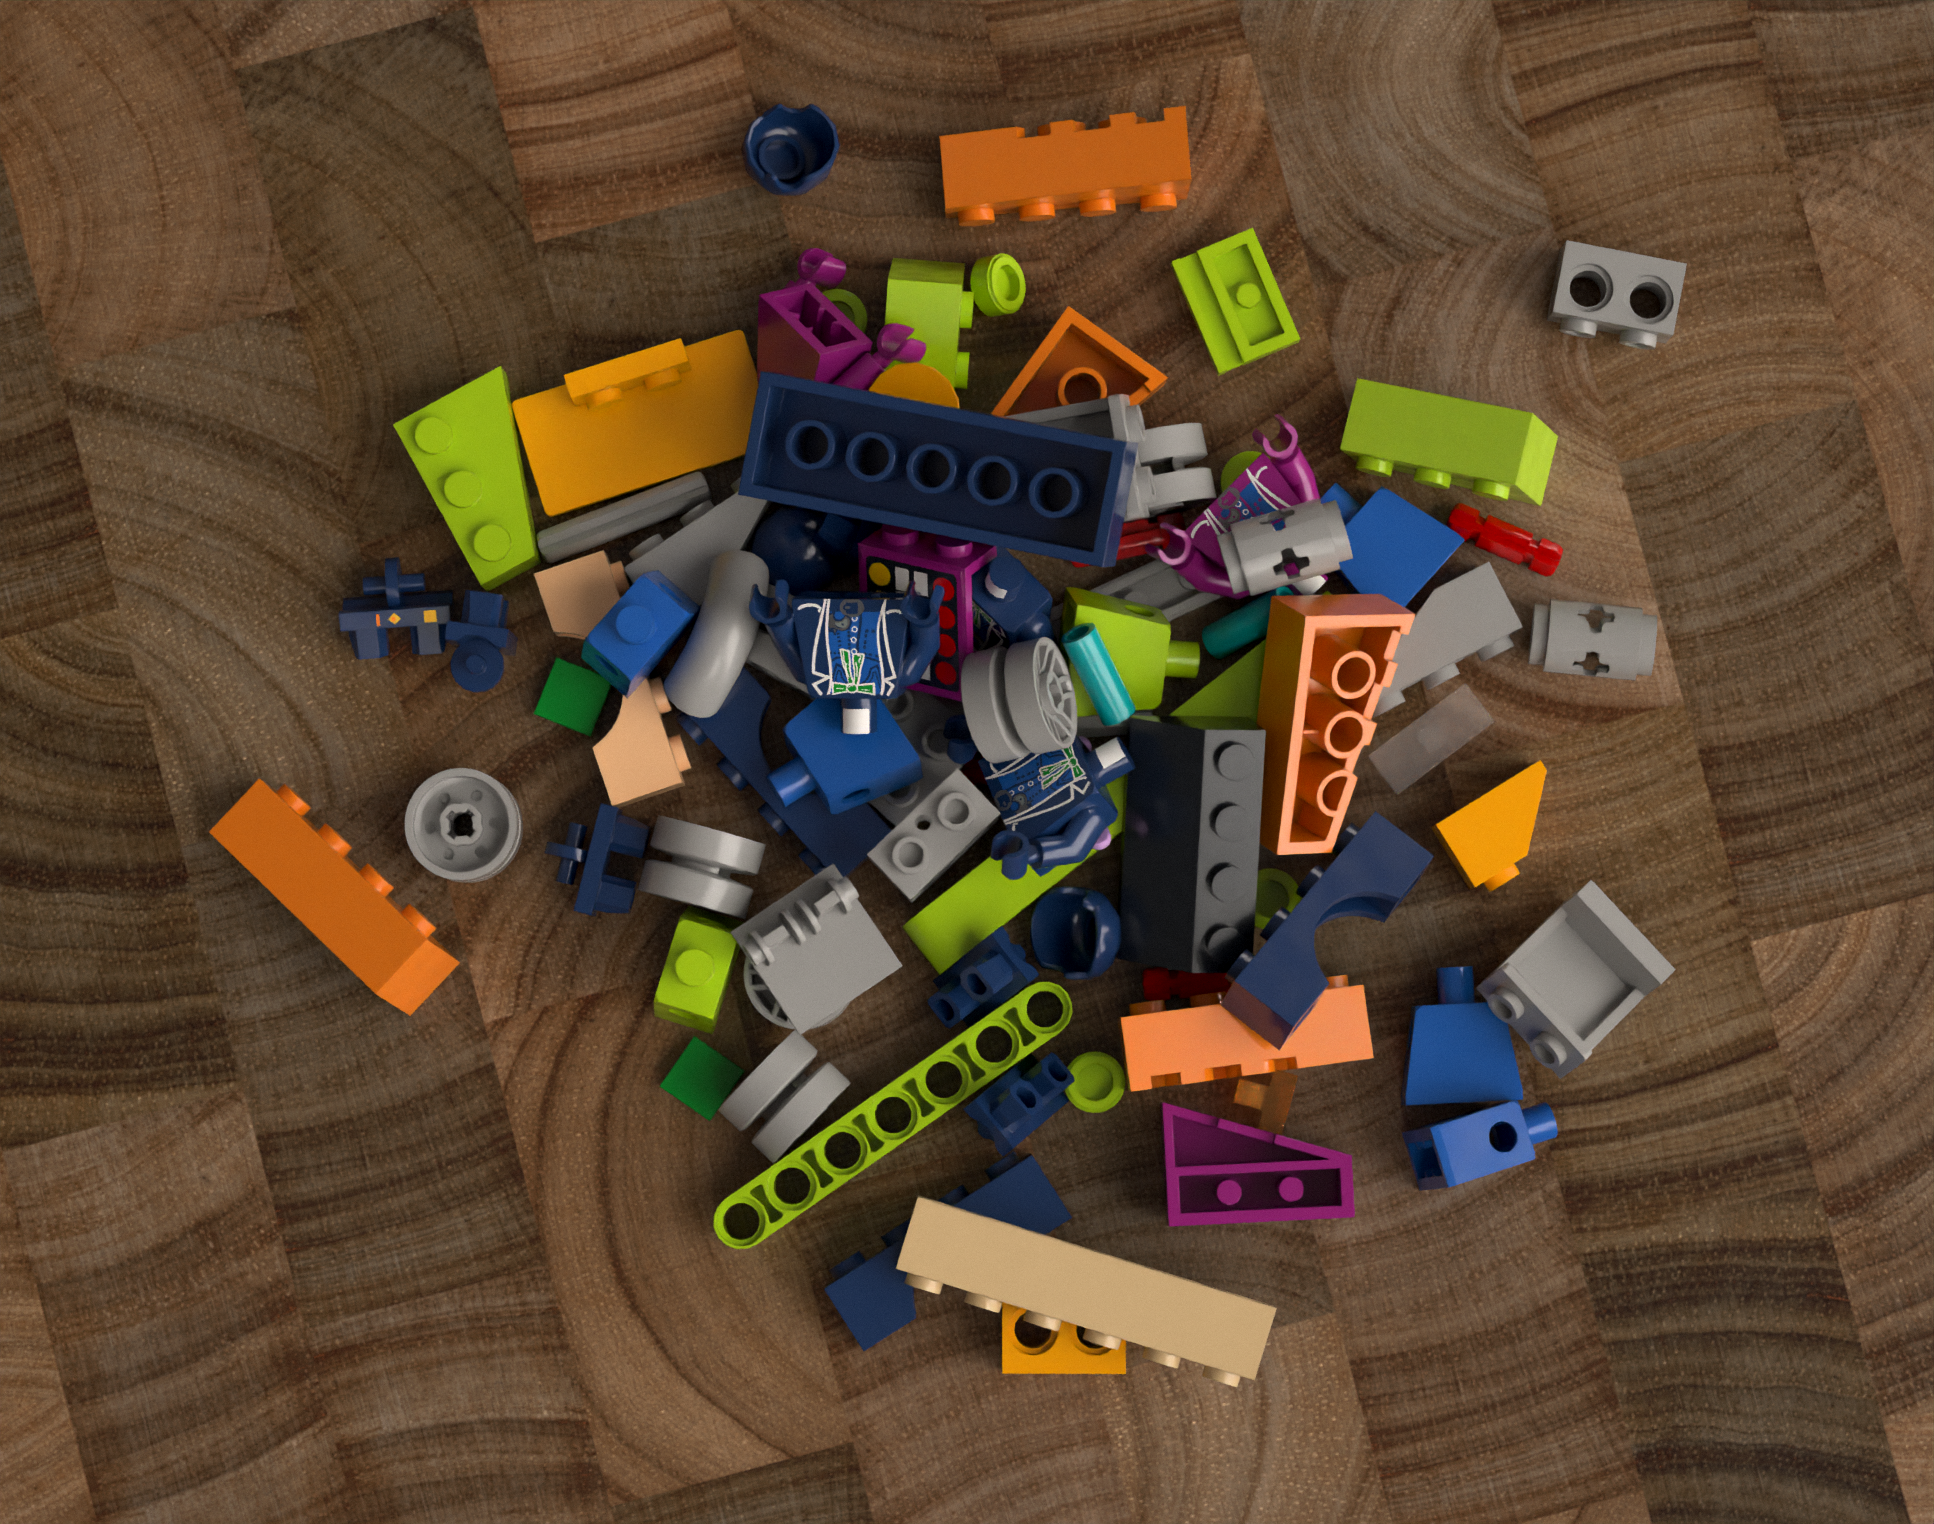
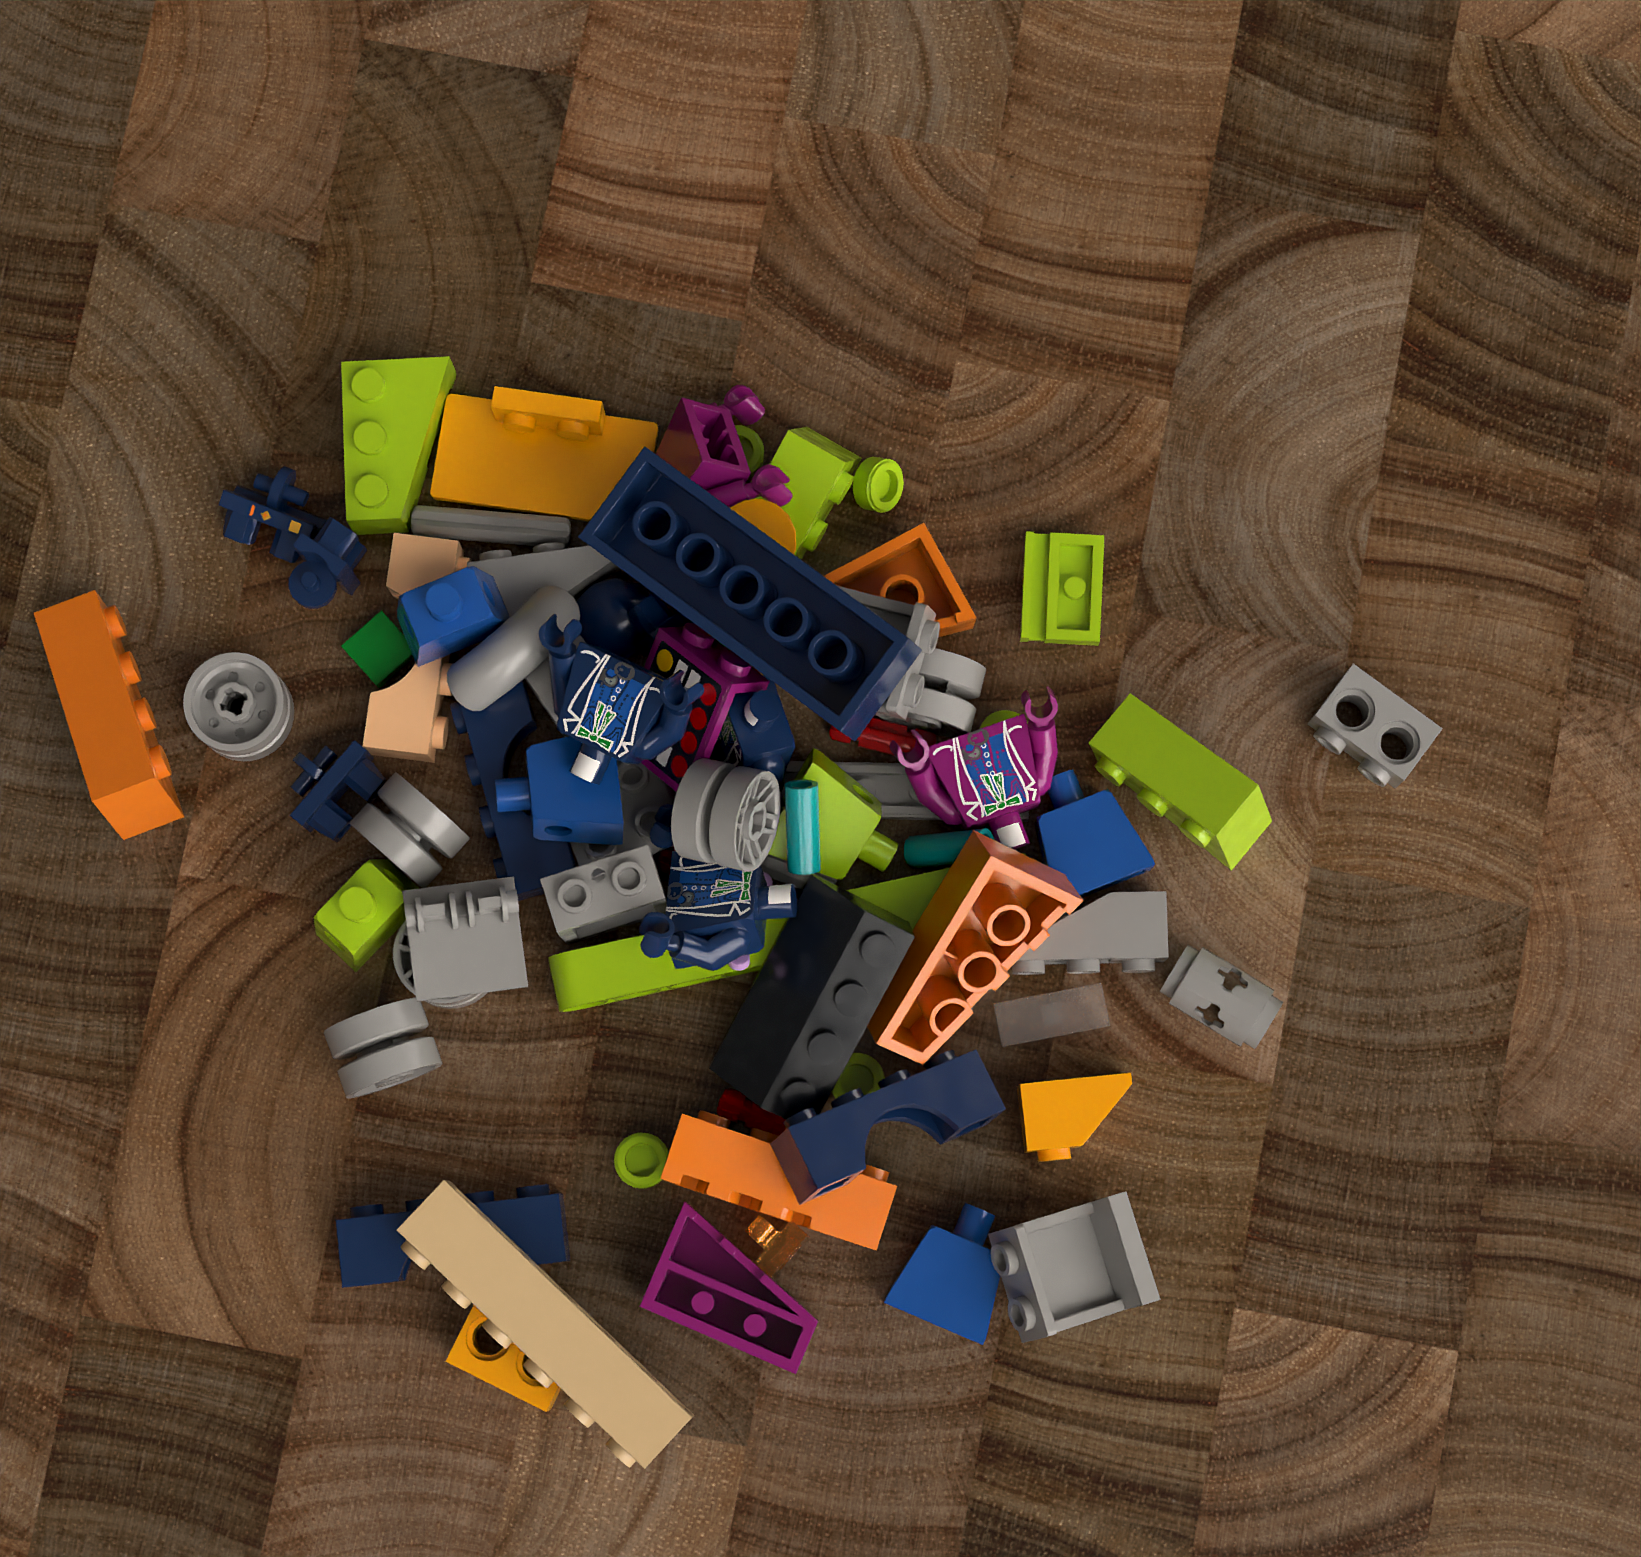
camera: 25 degrees right, 5 degrees down
green tile [659,1036,745,1121] -> none
lime beam [714,982,1072,1249] -> none
dark blue hair [741,103,840,196] -> none
dark blue hips [927,926,1040,1029] -> none
orange wedge [939,106,1191,226] -> none
dark blue hips [964,1052,1075,1156] -> none
dark blue hair [1030,886,1121,980] -> none
light grey piece [1217,498,1353,596] -> none
blue torso [1402,1100,1558,1191] -> none
red axle [1445,503,1563,577] -> none

